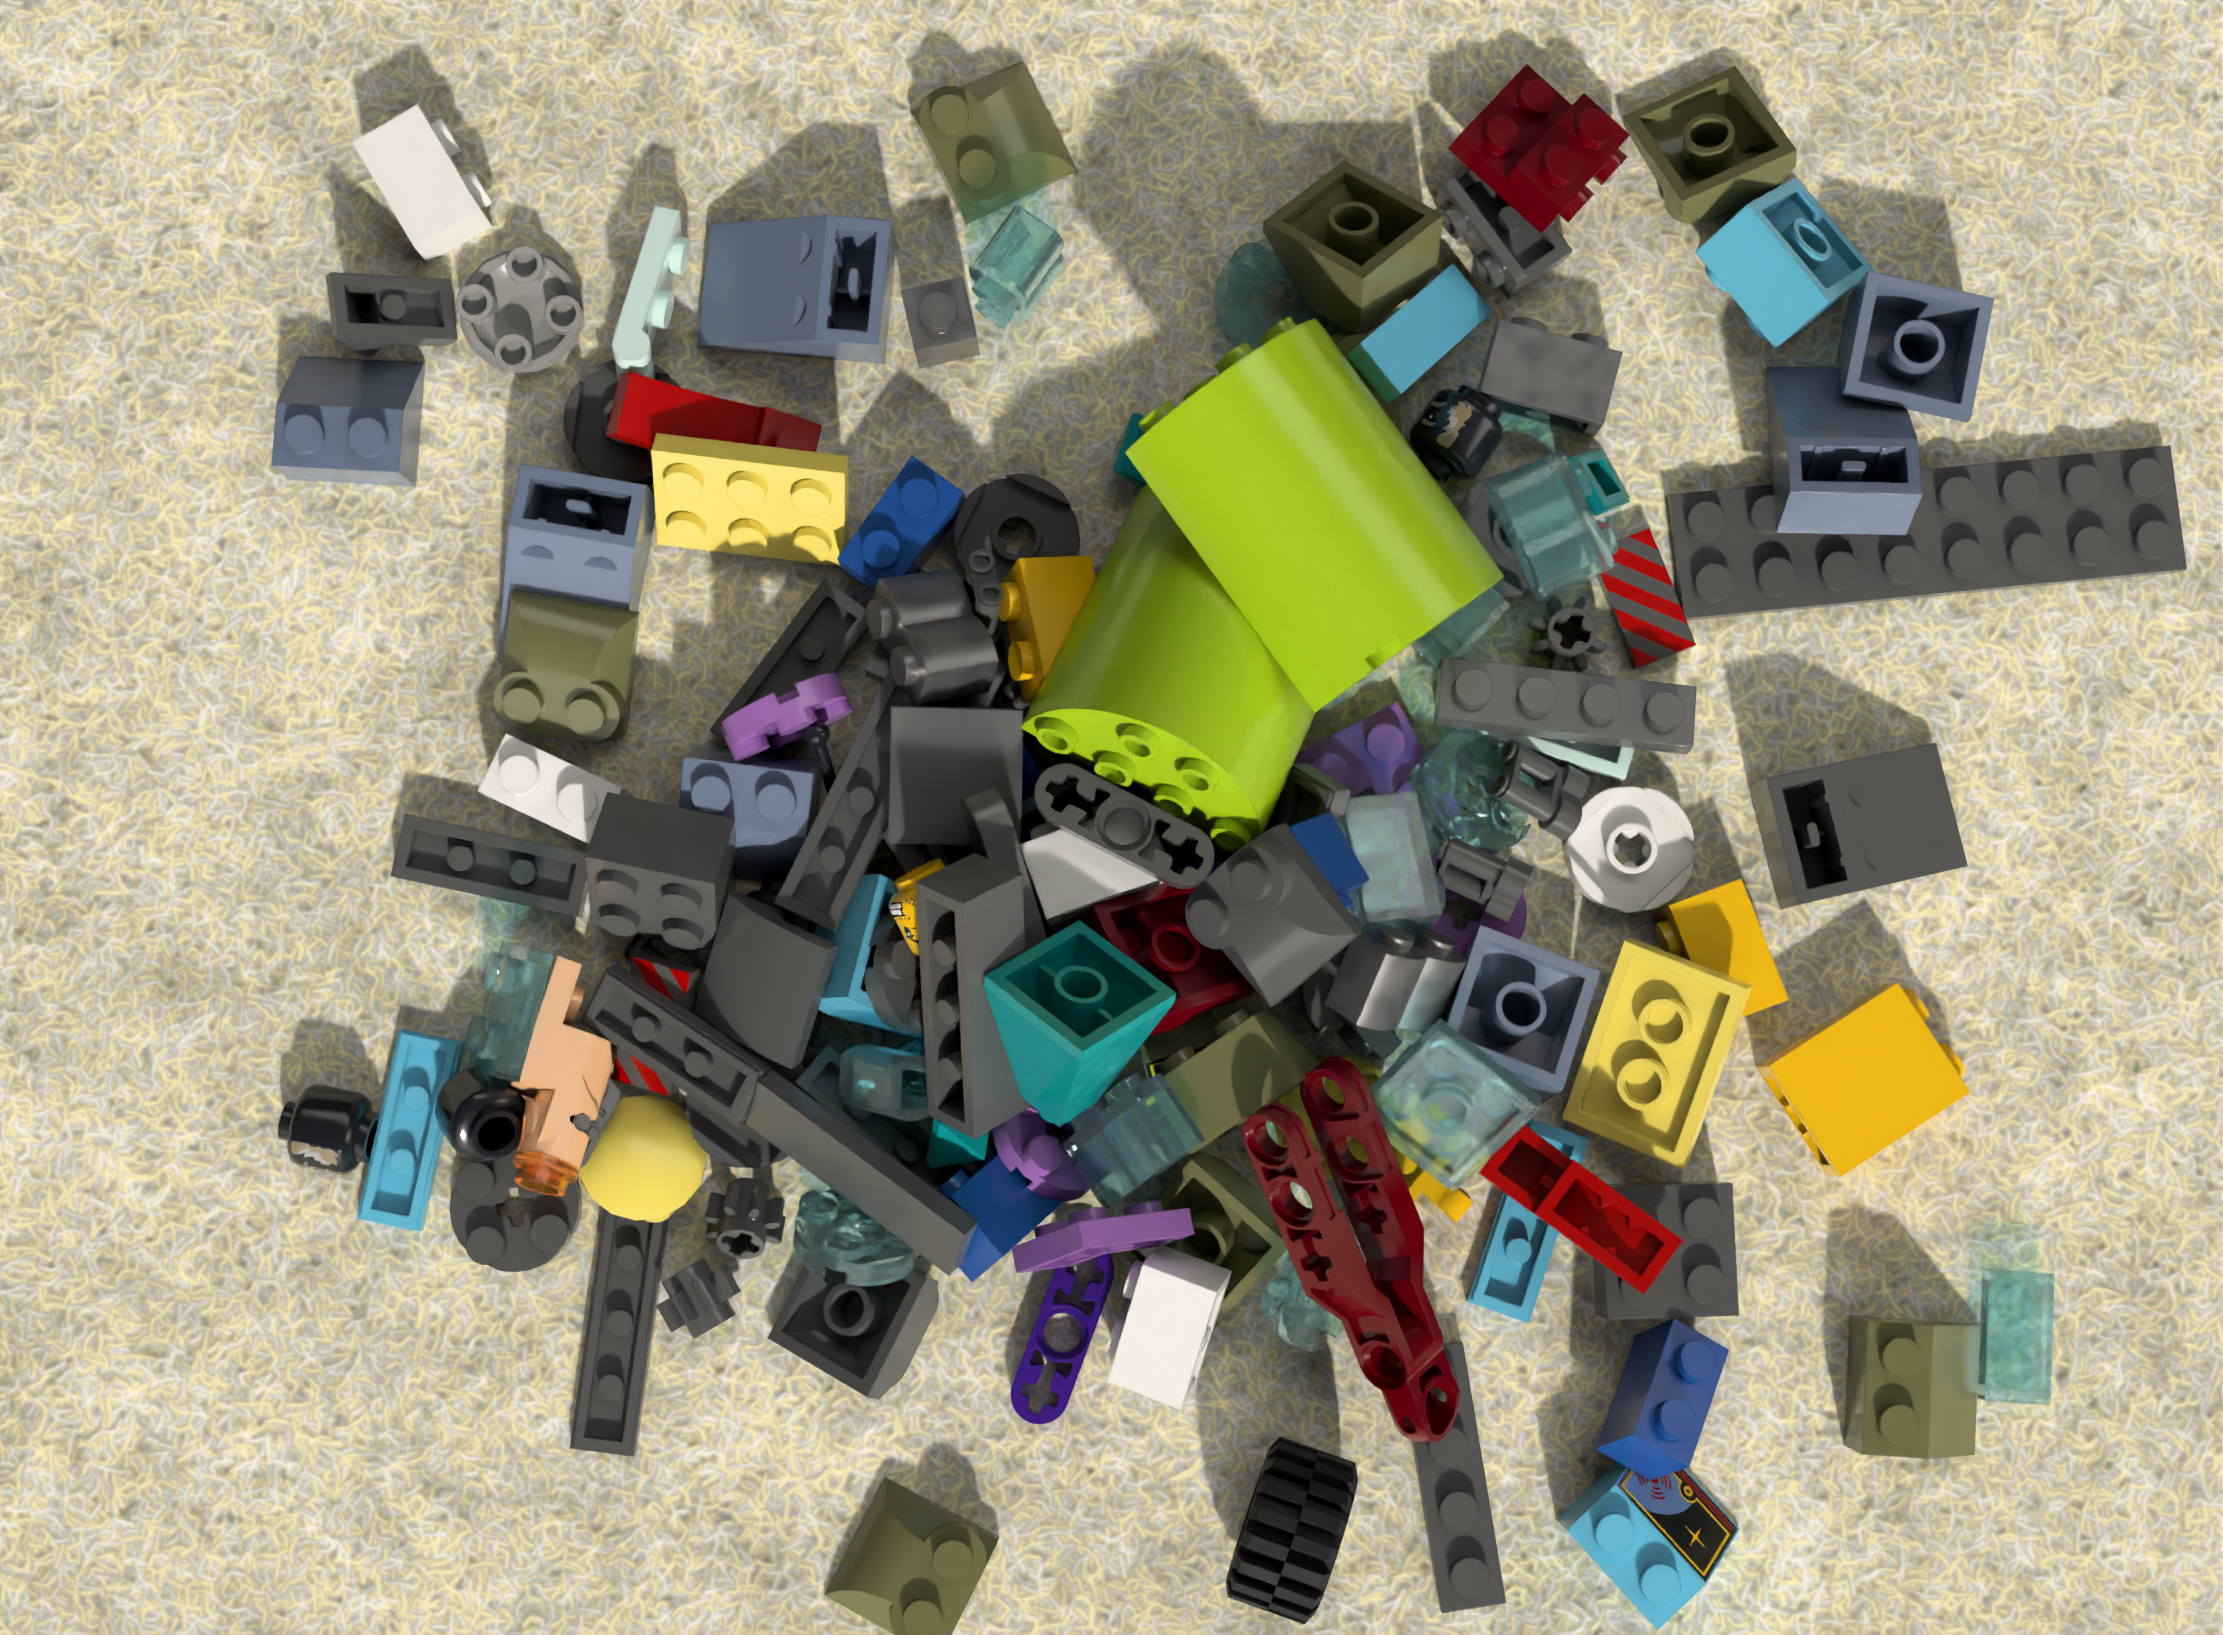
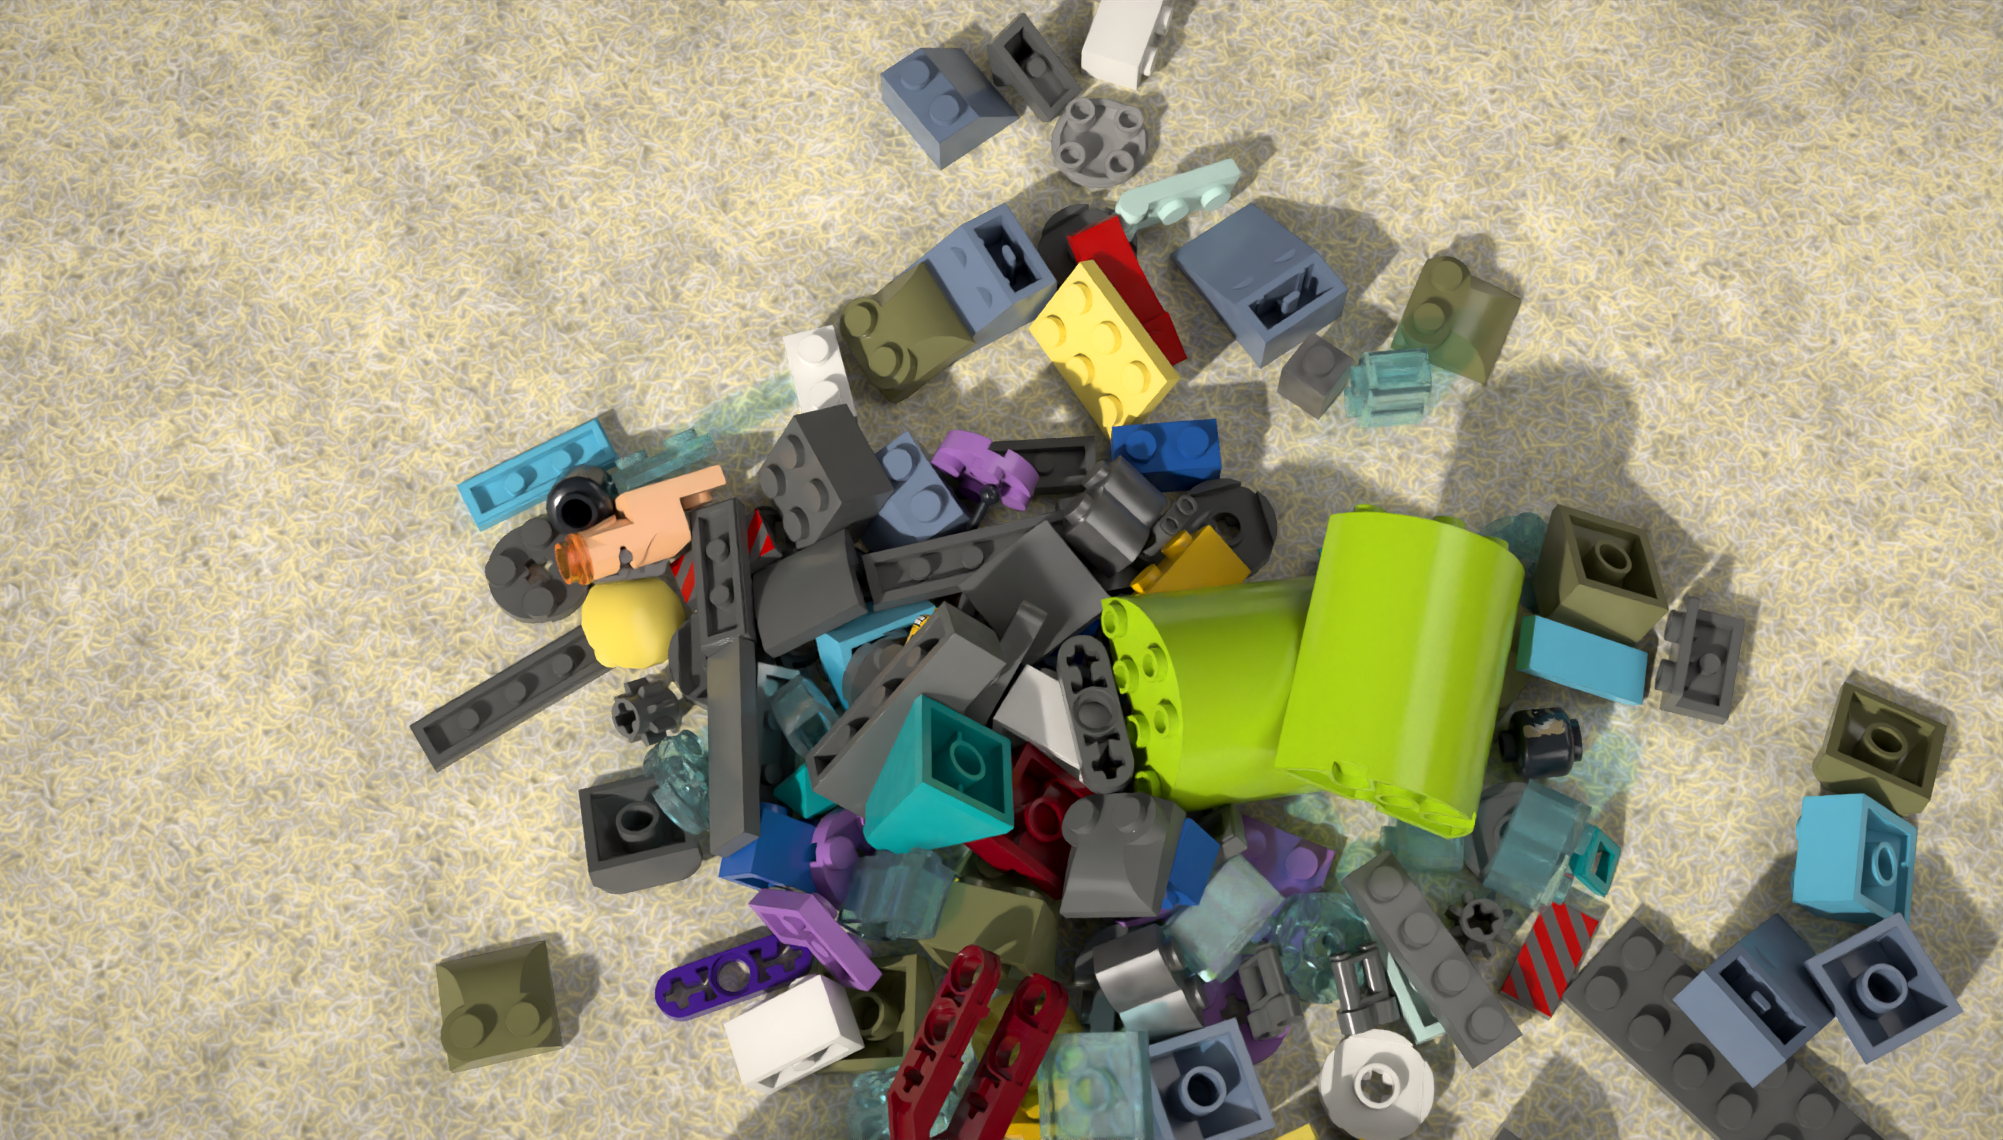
camera: 50 degrees right, 15 degrees down
black head [278,1084,380,1175] -> none
dark grey plate [390,814,588,918] -> none
dark grey gear [656,1258,741,1339] -> none
dark red plate [1448,64,1630,234] -> none
flat silver brick [1477,317,1623,437] -> none

